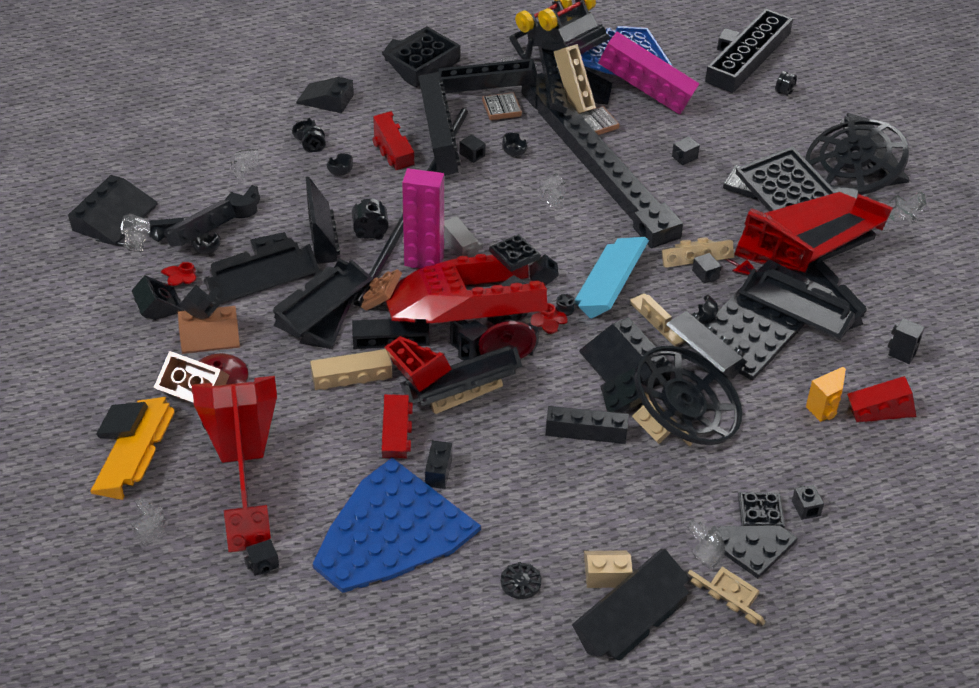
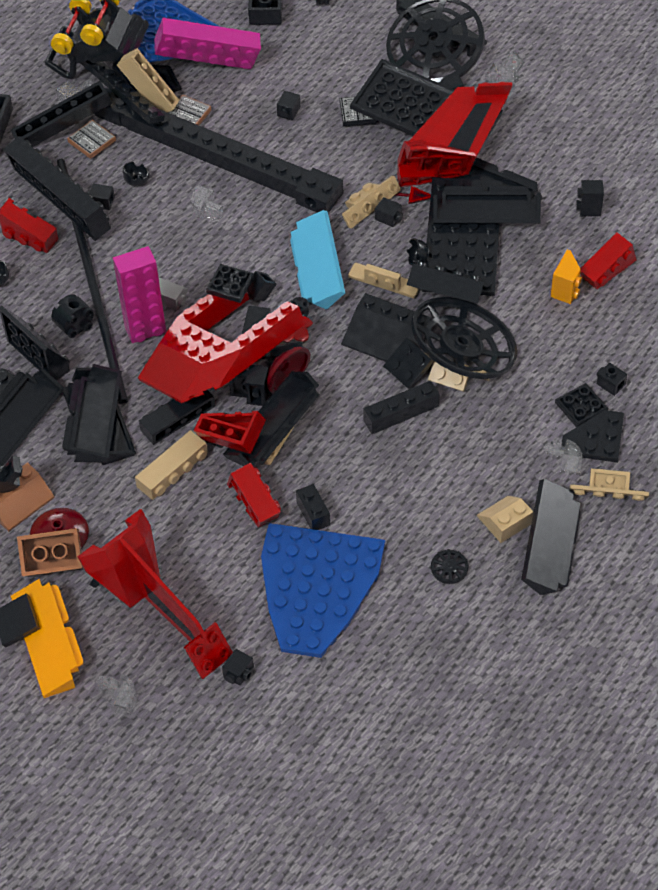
camera: 30 degrees left, 10 degrees up
nougat tile [361,269,402,311] -> none

